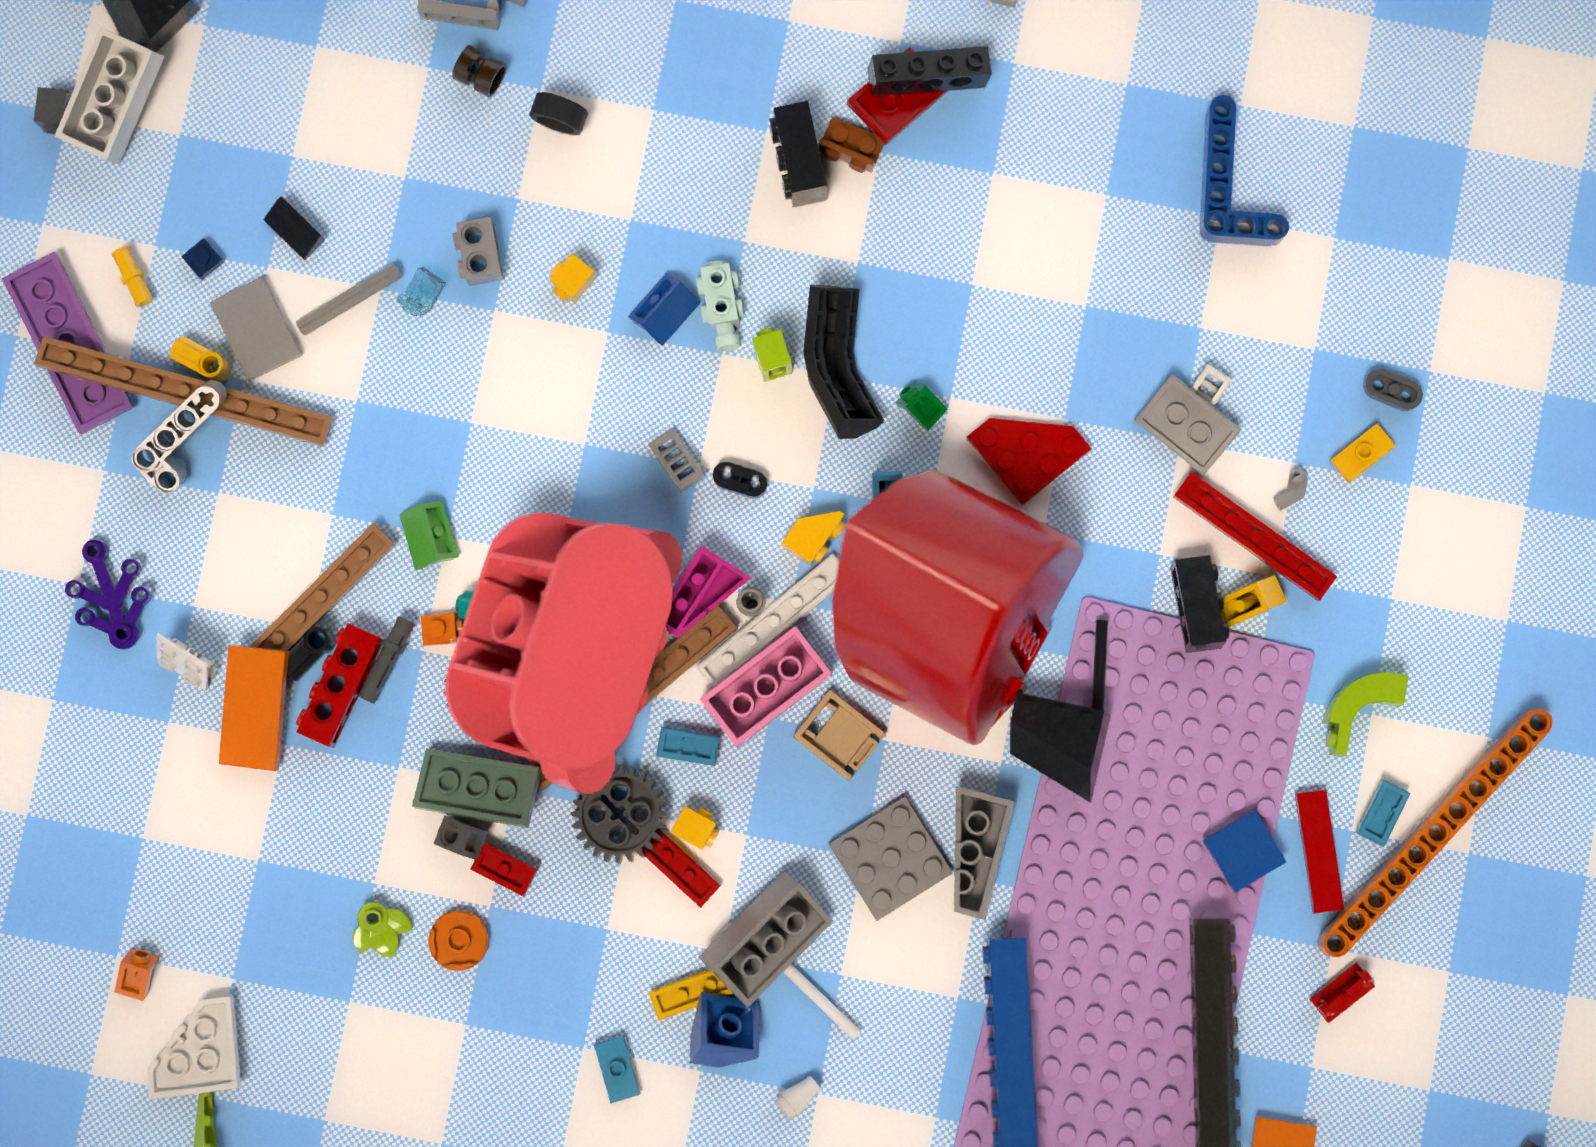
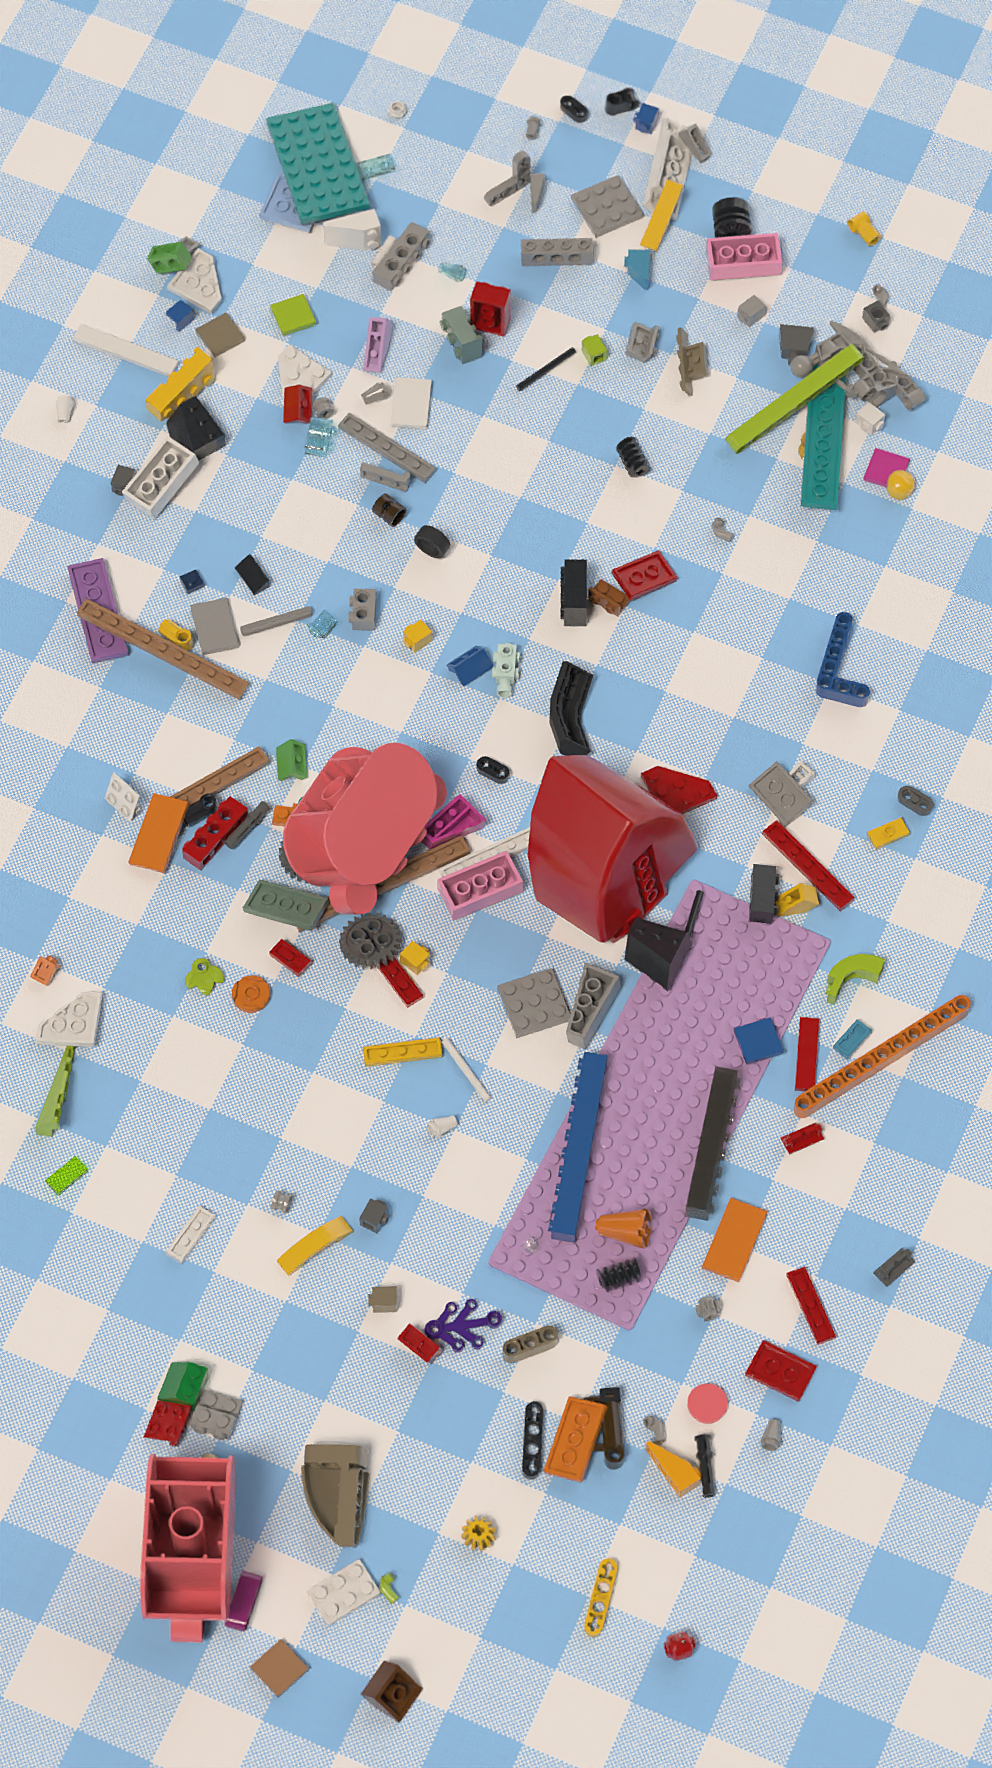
camera: 10 degrees right, 20 degrees down
dark purple plant [65,540,151,650] -> none
yellow pin [111,246,154,307] -> none
light grey beam [131,380,227,494] -> none
dark grey brick [433,816,488,860] -> none
dark azure plate [594,1035,640,1104] -> none
light grey slope [648,428,705,493] -> none
dark azure plate [656,727,720,766] -> none
blue slope [690,992,759,1068] -> none
light grey slope [698,871,833,1008] -> none
light grey cone [736,587,766,616] -> none
lime brick [752,328,792,383] -> none
yellow slope [781,511,846,566] -> none
tan container [793,690,886,781] -> none
black brick [867,46,992,97] -> none
green bracket [896,382,948,431] -> none
light grey arm [1273,469,1308,511] -> none

